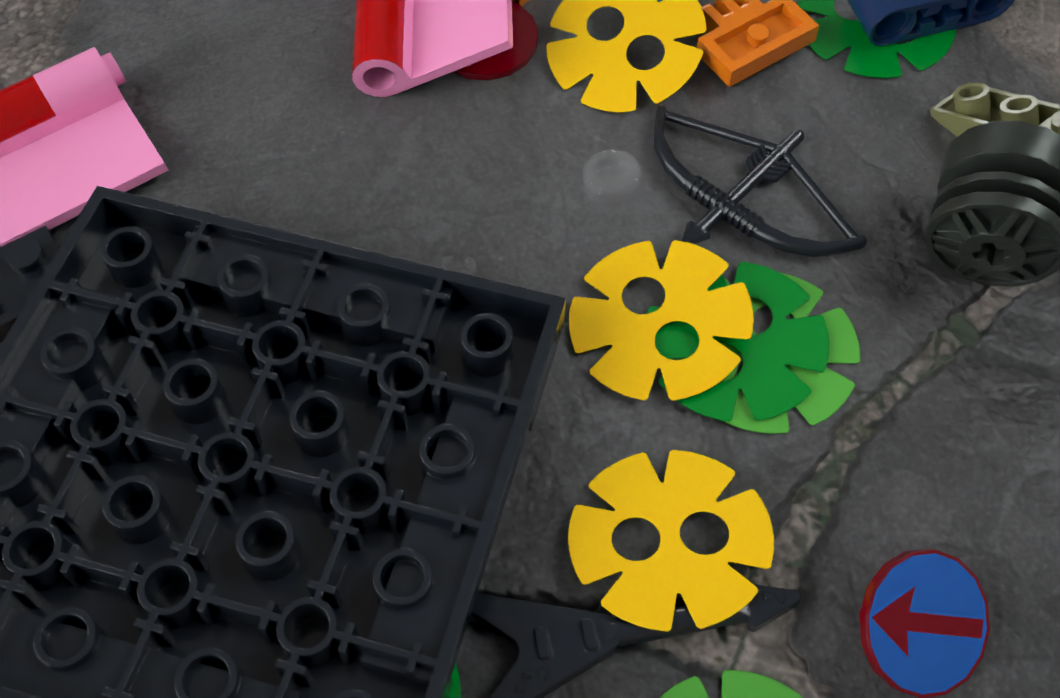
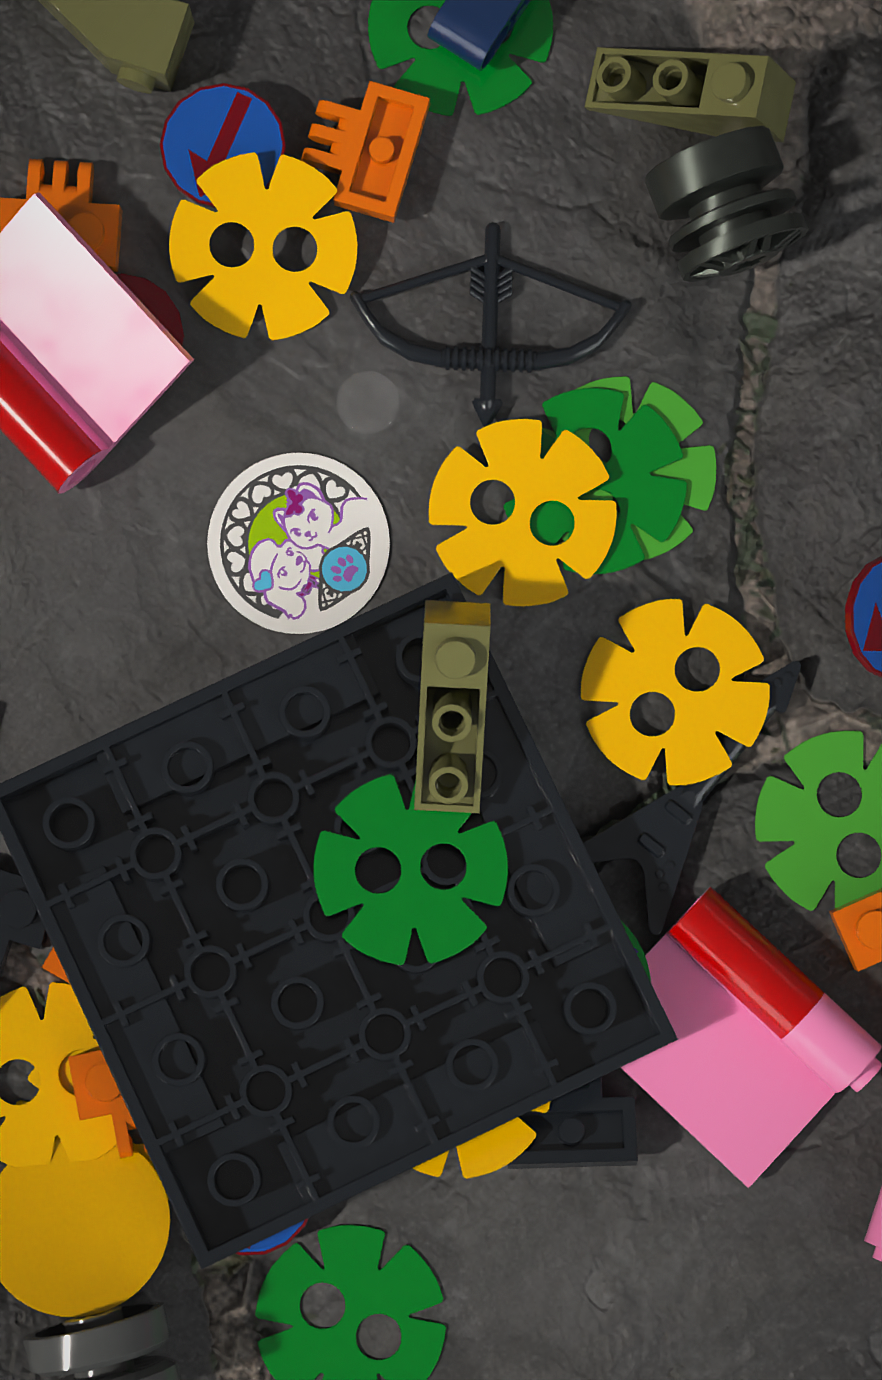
camera: 40 degrees left, 25 degrees up
none -> sticker [207,453,390,634]
none -> green piece [314,774,508,965]
none -> olive slope [414,600,491,813]

